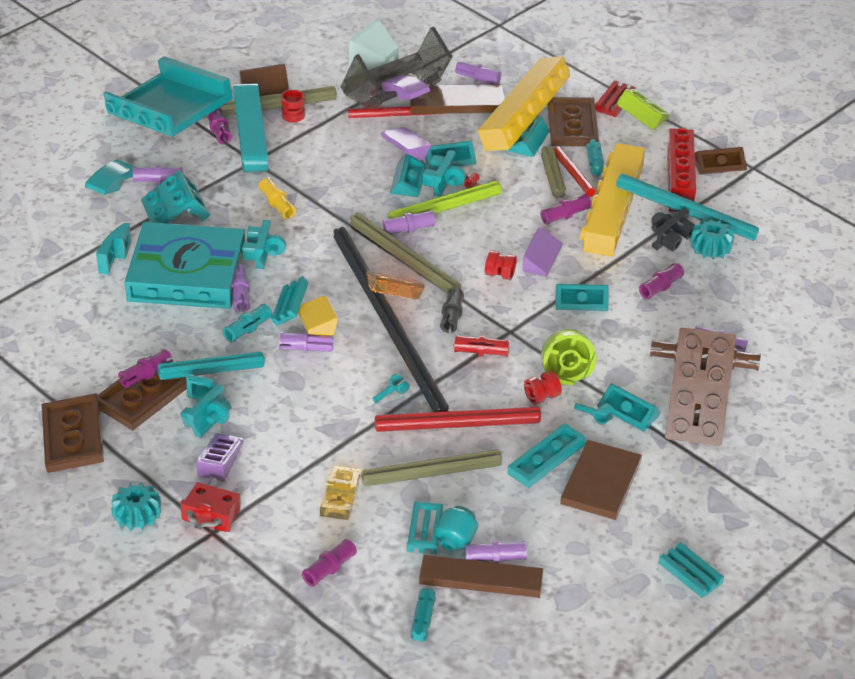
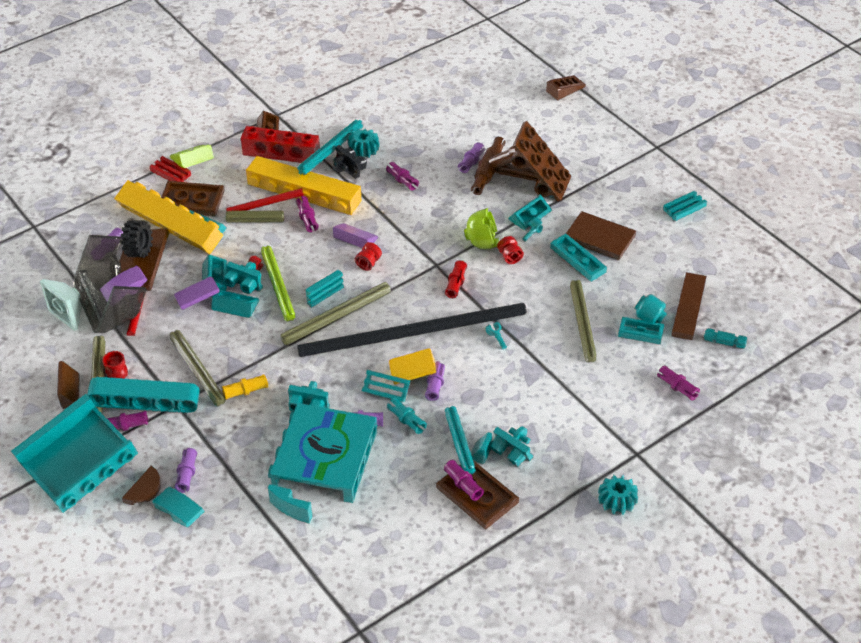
camera: 80 degrees left, 5 degrees up
reddish brown tile [41,393,104,473] -> none
teal bracket [141,170,210,224] -> none
red piece [181,477,244,532] -> none
medium lavender slope [196,433,243,482] -> none
clear yellow slope [320,466,361,520] -> none
clear orange slope [366,271,425,299] -> none
red axle [374,407,541,432] -> none
medium lavender pin [382,210,435,234] -> none
pearl dark grey pin [440,288,464,333] -> none
medium lavender pin [465,540,527,563] -> none
teal slope [555,284,609,311] -> none
teal axle [586,139,604,177] -> none
none -> black tyre [120,220,153,257]
none -> reddish brown tile [122,465,161,505]
none -> olive axle [170,330,225,406]
none -> teal tile [305,270,344,308]

